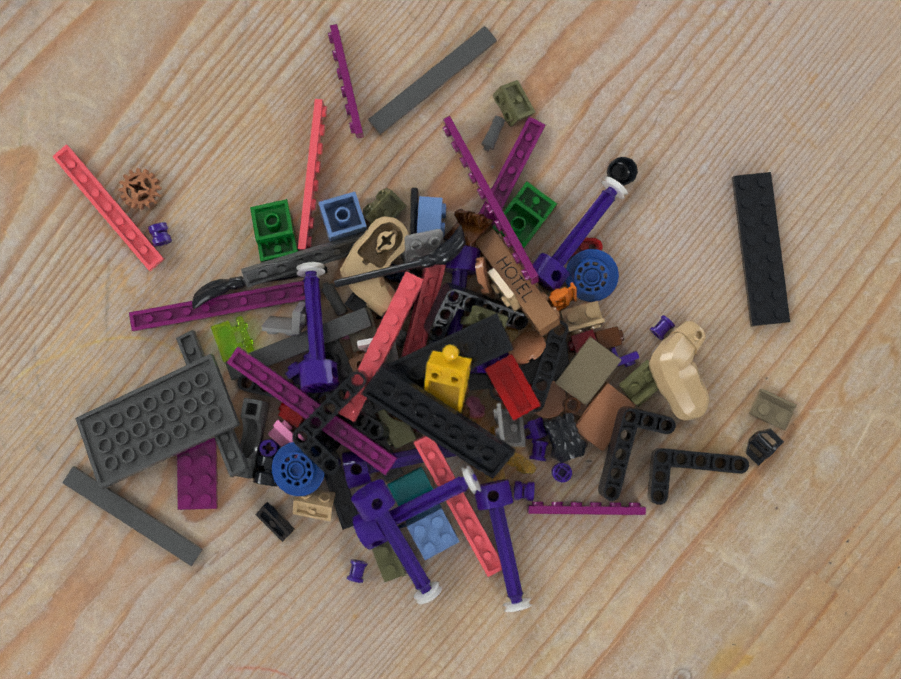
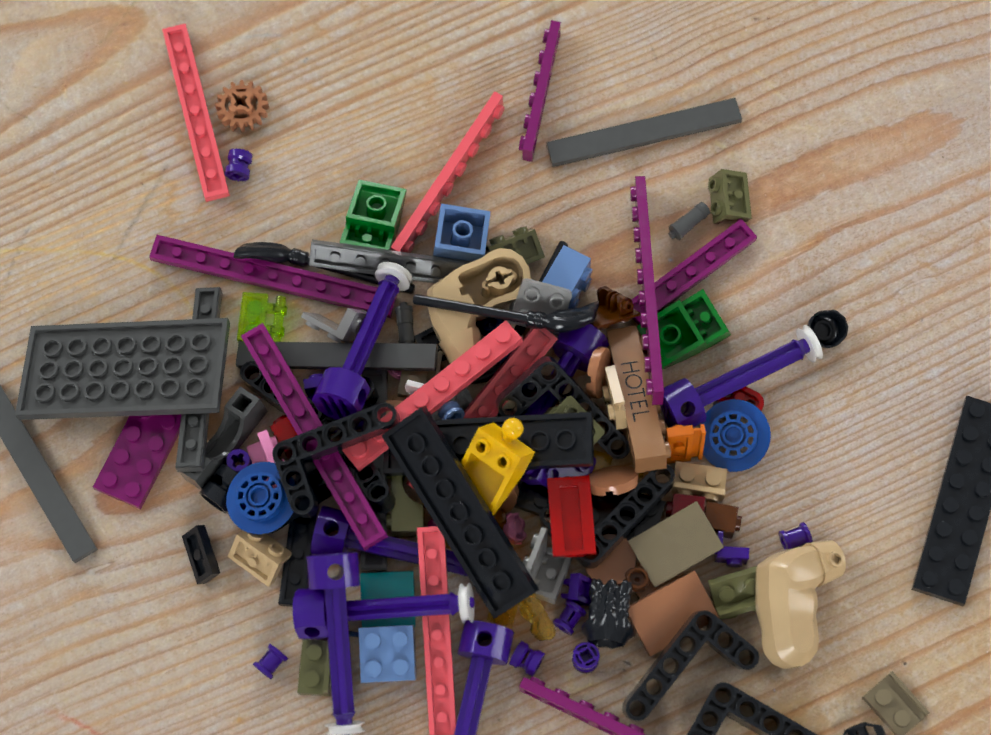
camera: 25 degrees right, 15 degrees down
none -> medium blue bush [438,401,465,420]

